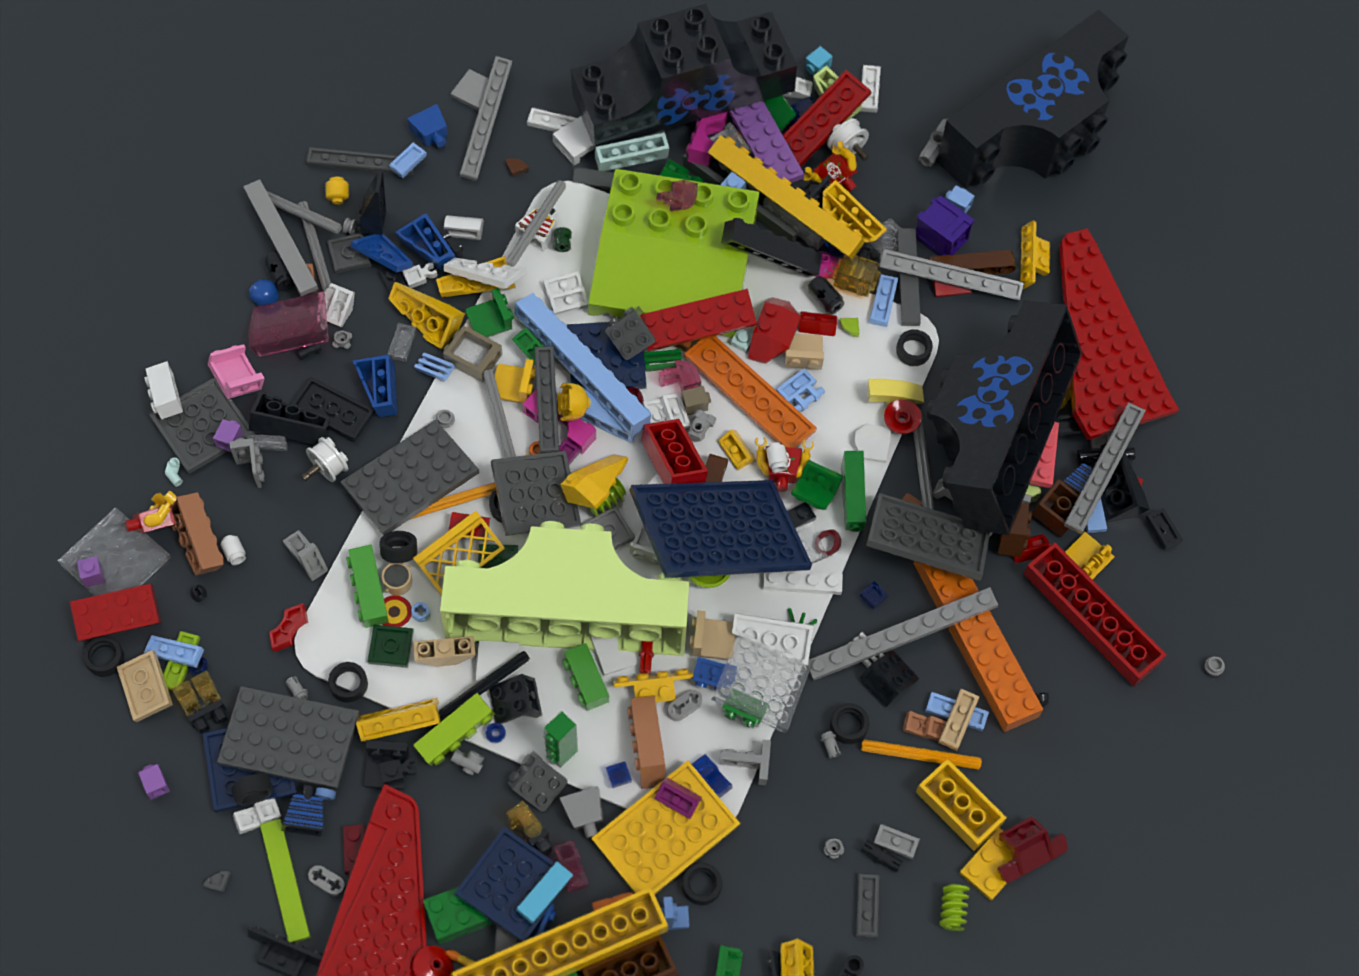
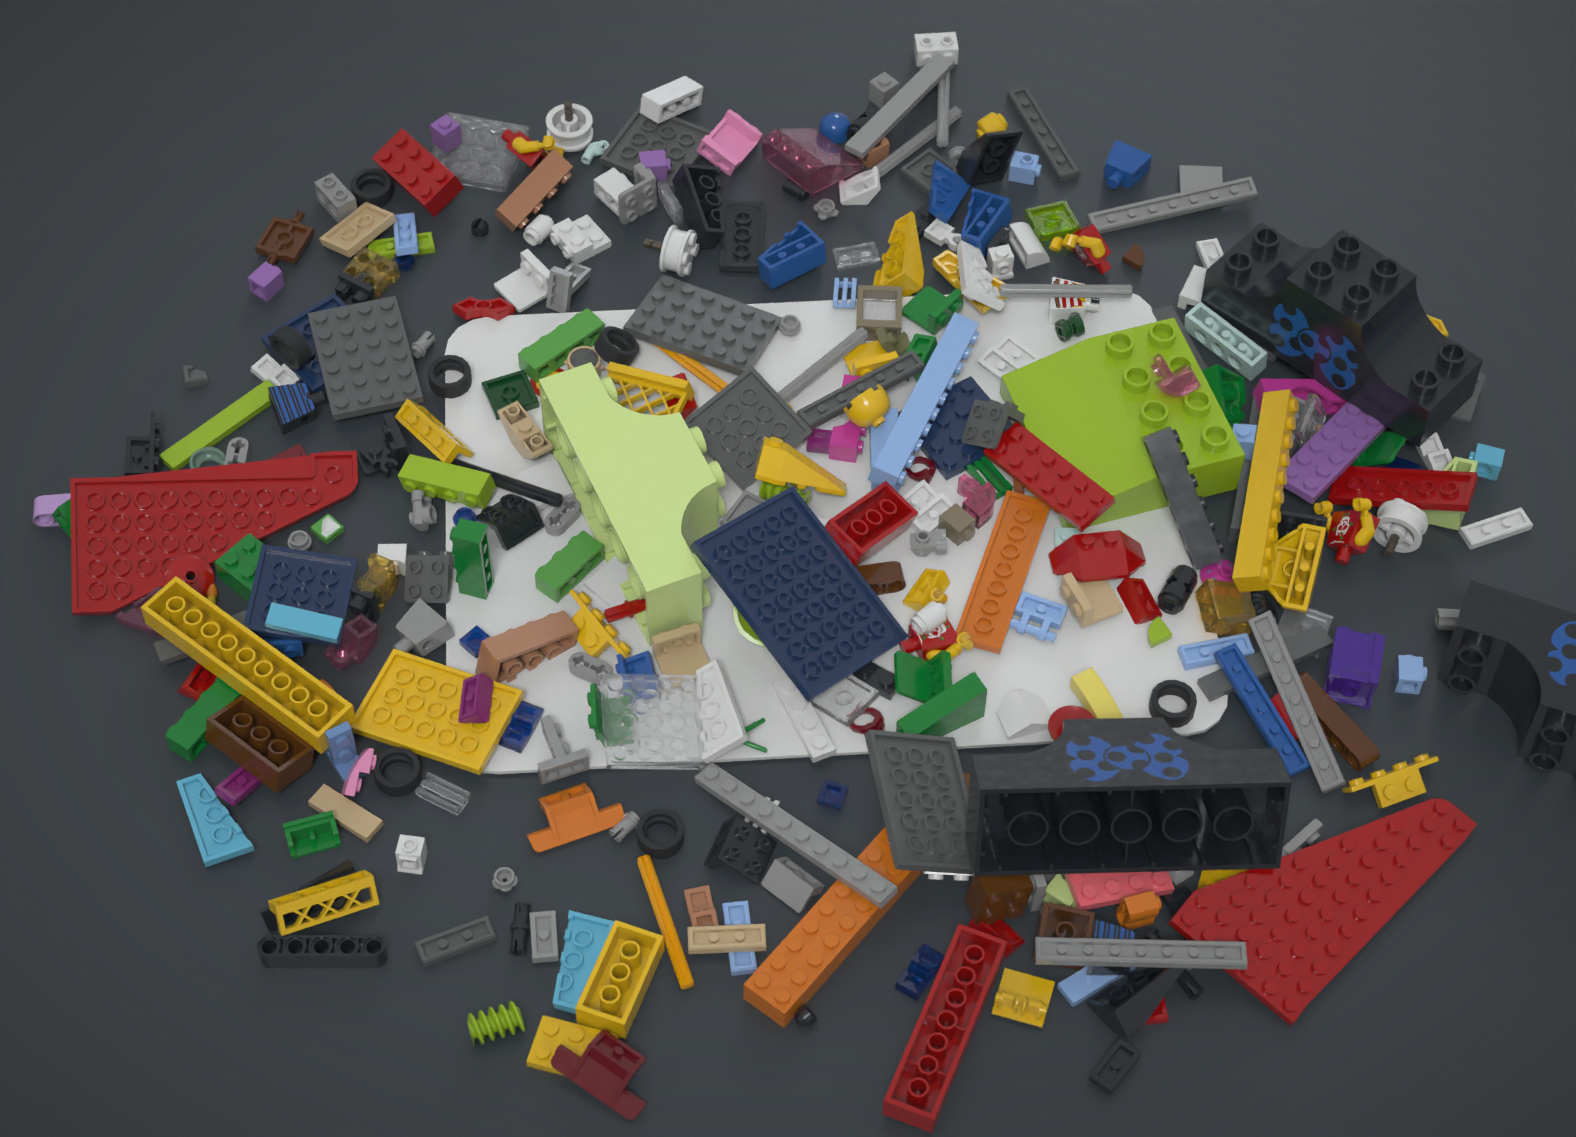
camera: 65 degrees right, 10 degrees down
medium blue tile [314,788,336,801] -> none
light blue tile [389,143,427,178] -> none
none -> sand green piece [190,447,226,469]
none -> reddish brown plate [255,210,314,266]
none -> light grey plate [288,530,312,551]
none -> tan tile [308,784,383,843]
none -> bright green tile [310,514,345,545]
none -> light grey brick [314,173,357,223]
none -> bright pink slope [341,748,377,797]
none -> white window [373,544,407,576]
none -> white window [395,834,428,875]
none -> clear tile [415,772,471,816]
none -> white bracket [494,249,550,312]
none -> orange plate [527,783,624,853]
none -> light grey beam [545,498,581,536]
none -> white wheel [546,100,593,152]
none -> white plate [549,215,612,264]
none -> medium azure wing [553,910,615,1014]
none -> white brick [594,168,634,216]
none -> light grey panel [761,857,825,913]
none -> light grey brick [869,72,899,108]
none -> olive bracket [875,326,910,357]
none -> clear blue slope [895,944,945,1001]
none -> white brick [914,32,959,67]
none -> white brick [986,244,1014,280]
none -> light blue brick [1008,151,1042,185]
none -> clear neon green plate [1025,200,1081,241]
none -> torso [1049,224,1112,275]
none -> orange brick [1115,890,1162,930]
none -> blue tile [1213,643,1311,777]

